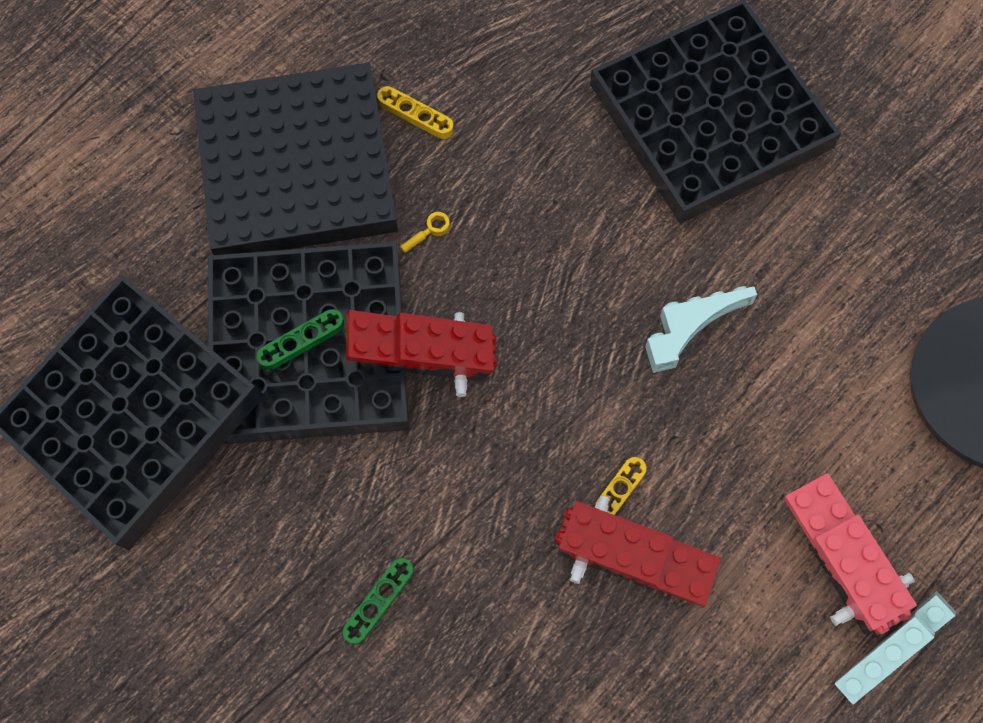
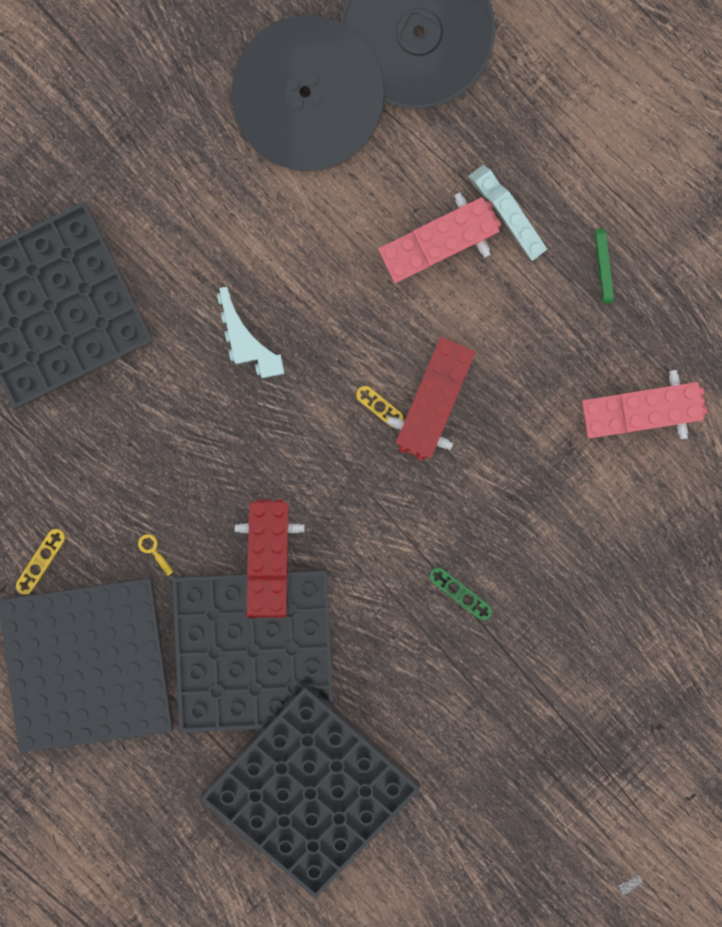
camera: 90 degrees left, 20 degrees up
green beam [257,309,344,370] -> none

